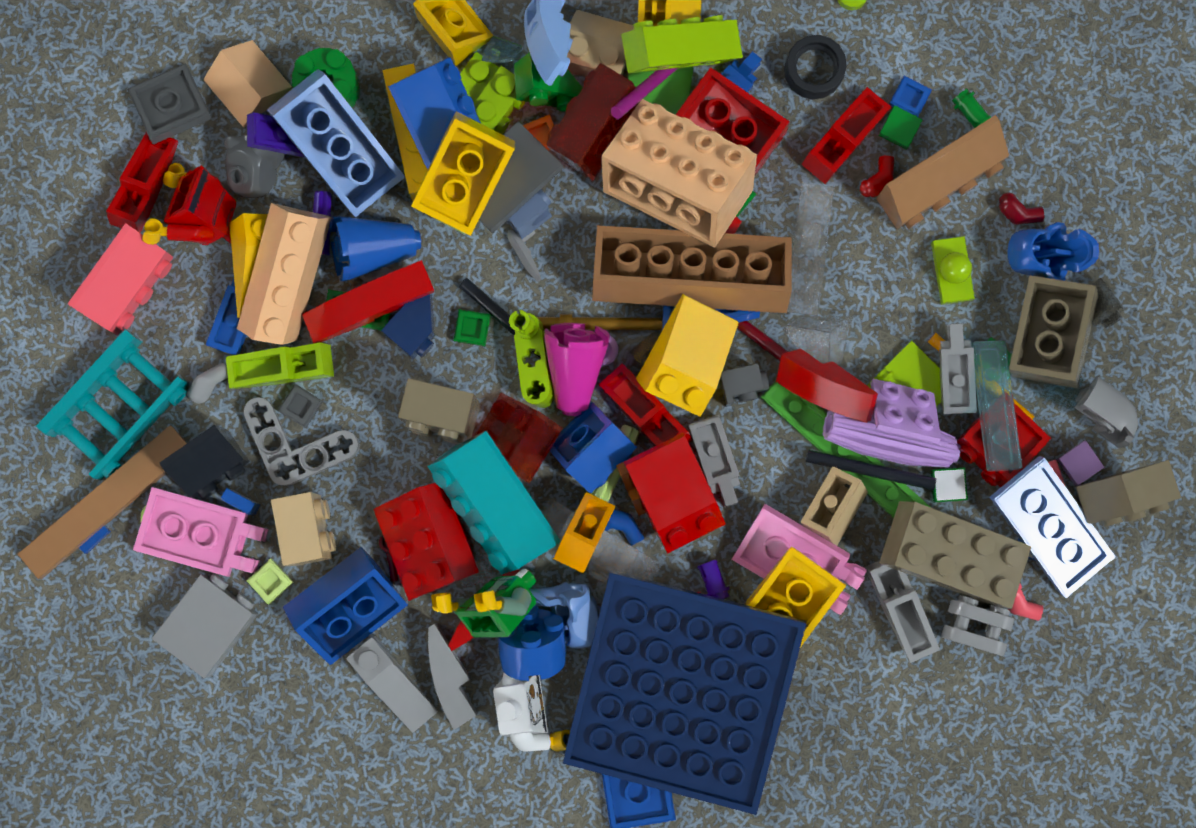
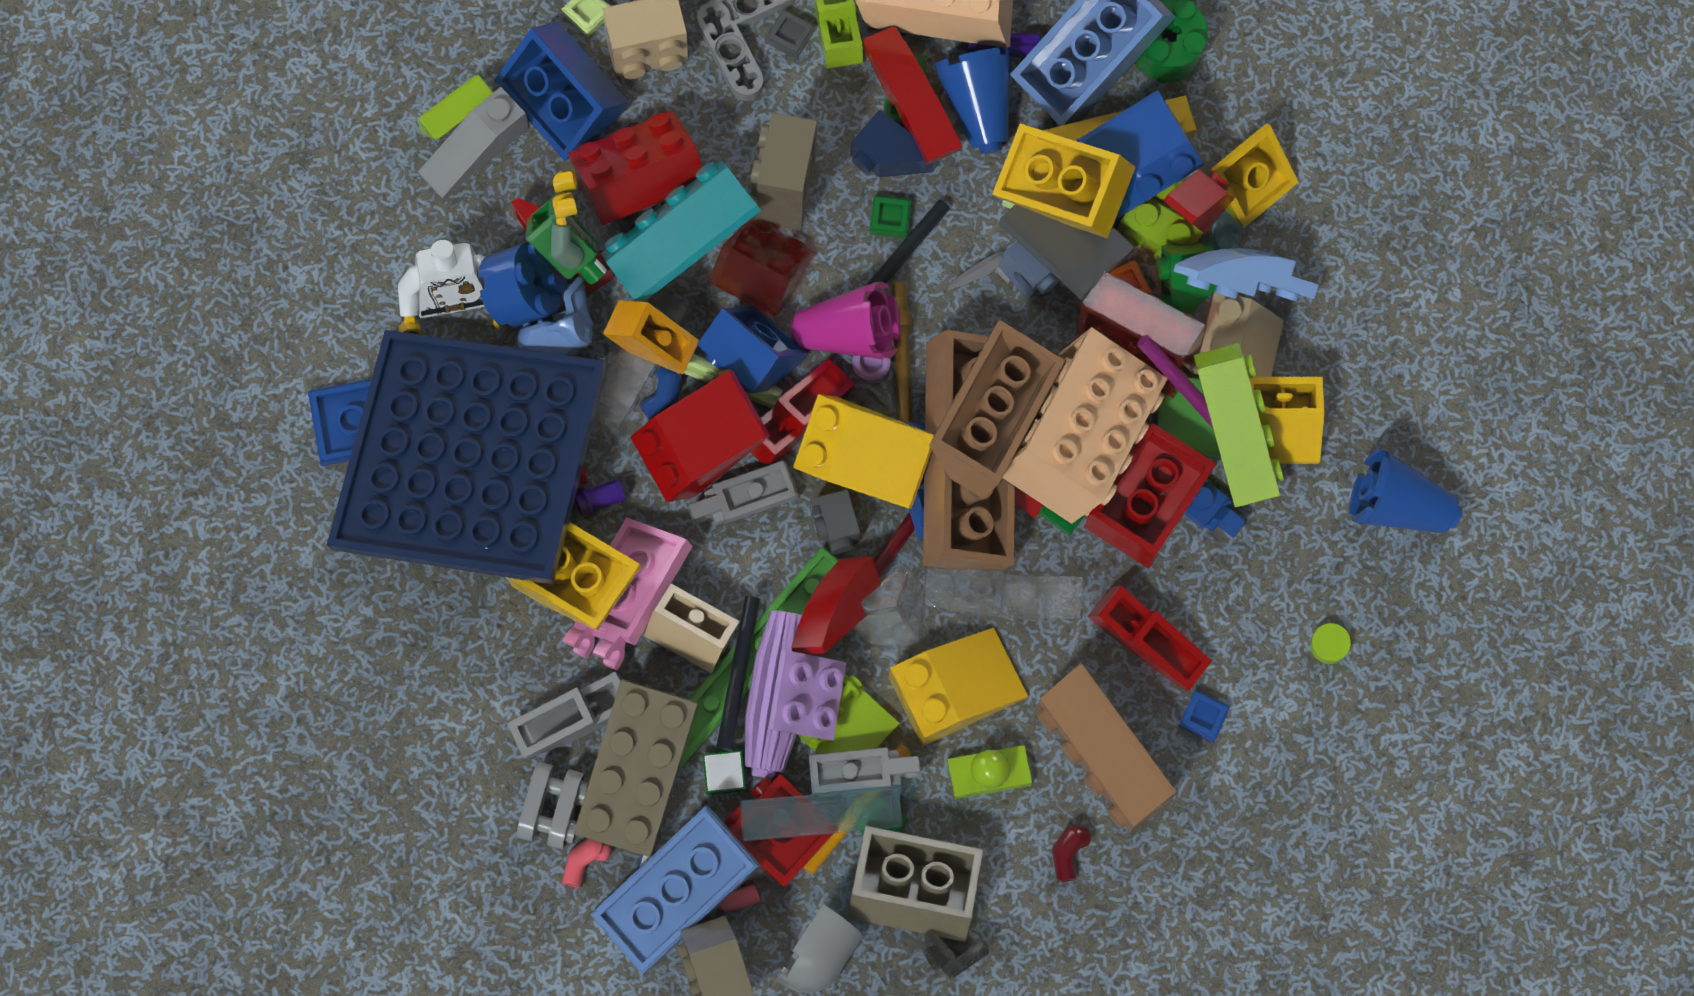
camera: 85 degrees right, 10 degrees down
light grey slope [428,623,478,730] -> none
lime beam [509,310,555,408] -> none
black tyre [784,35,847,100] -> none
red arm [860,155,894,198] -> none
green tile [878,105,923,150] -> none
green pin [952,88,991,128] -> none
blue head [1007,222,1099,281] -> none
lavender tile [1057,441,1104,486] -> none
none -> lime slope [419,75,493,140]
none -> yellow slope [888,628,1028,747]
none -> medium nougat slope [929,320,1065,499]
none -> red slope [1163,170,1234,234]

